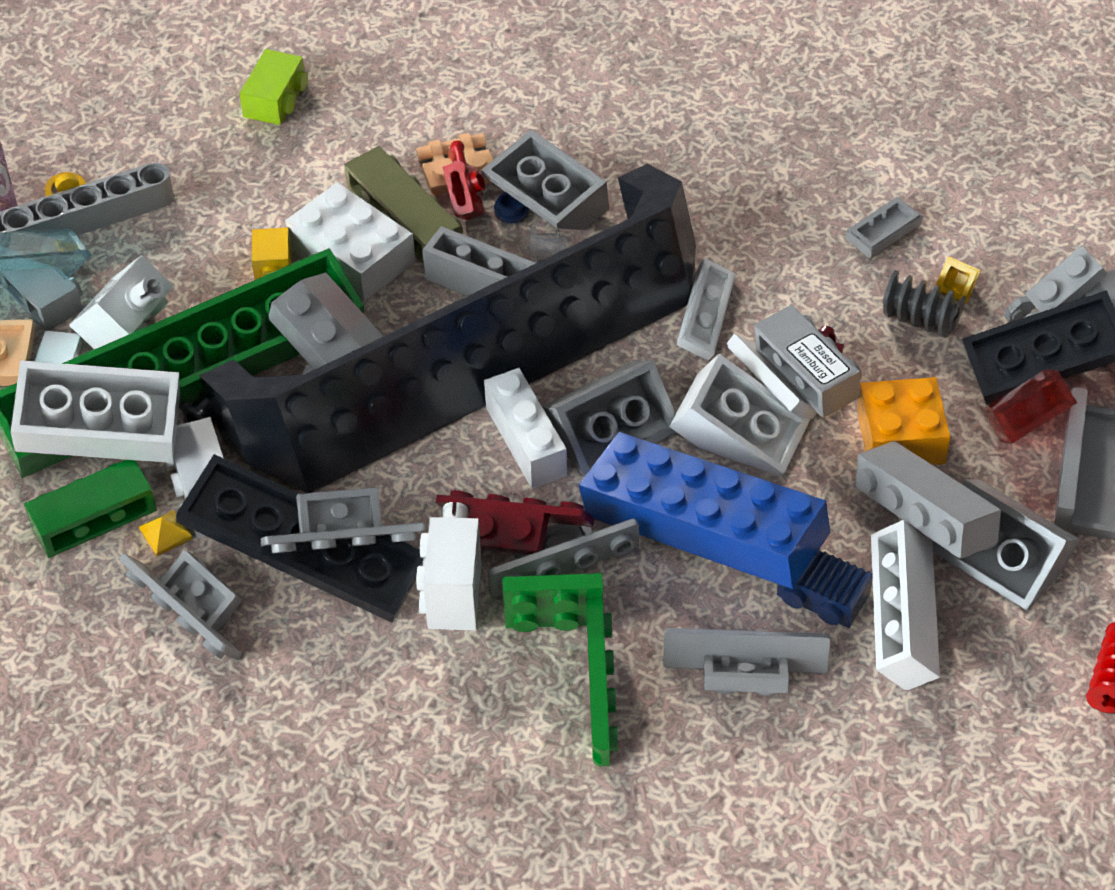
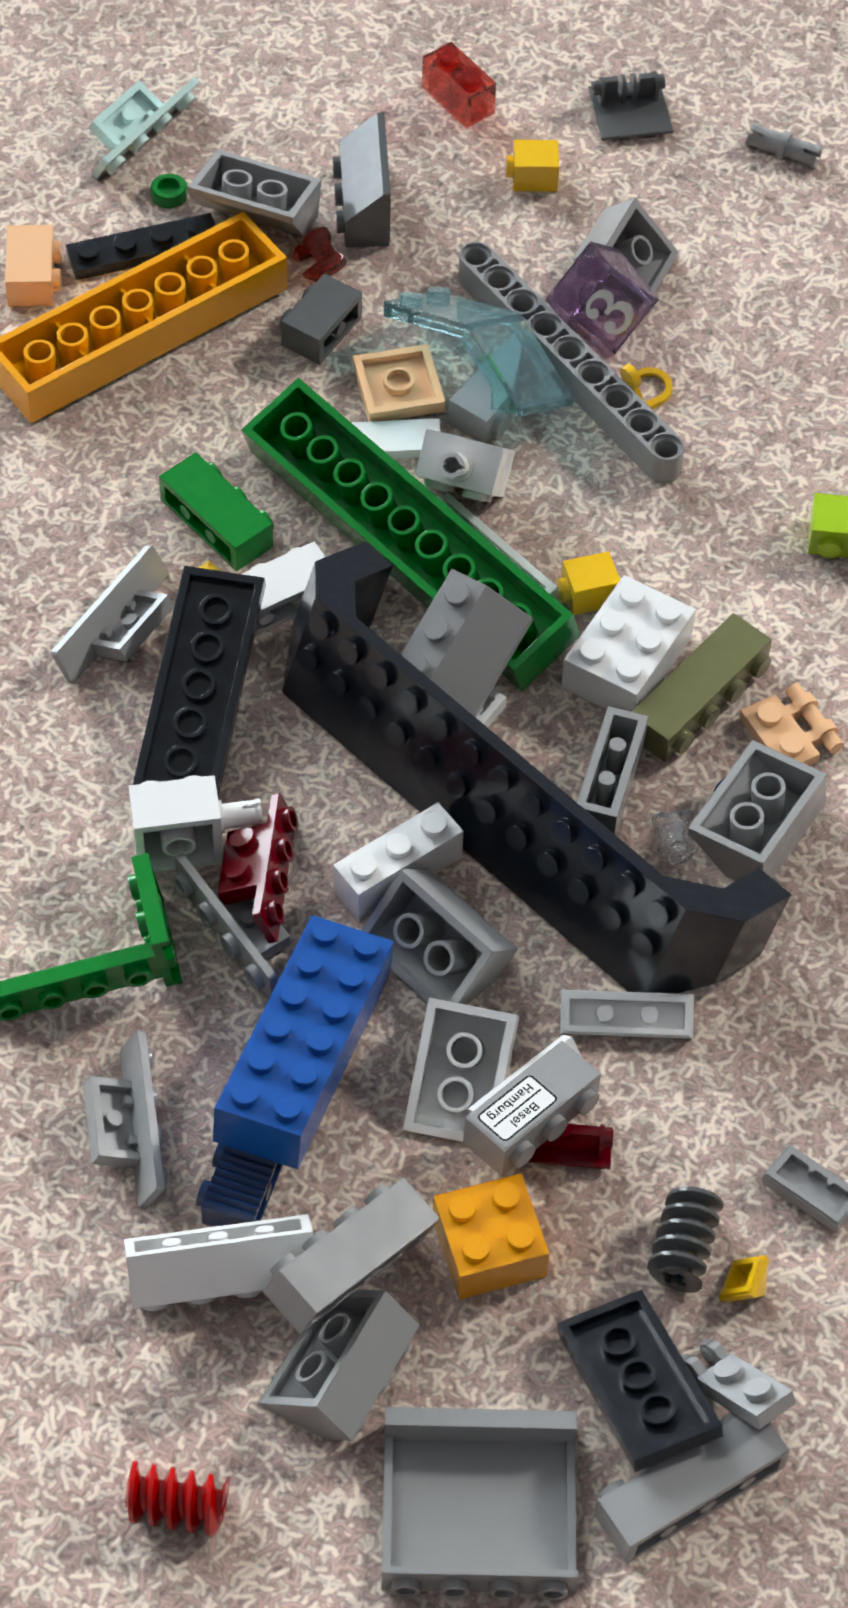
camera: 75 degrees right, 5 degrees up
white brick [11,360,180,463] -> none
light grey bracket [260,487,426,553] -> none
red piece [442,140,486,220] -> none
clear red brick [981,370,1077,444] -> none

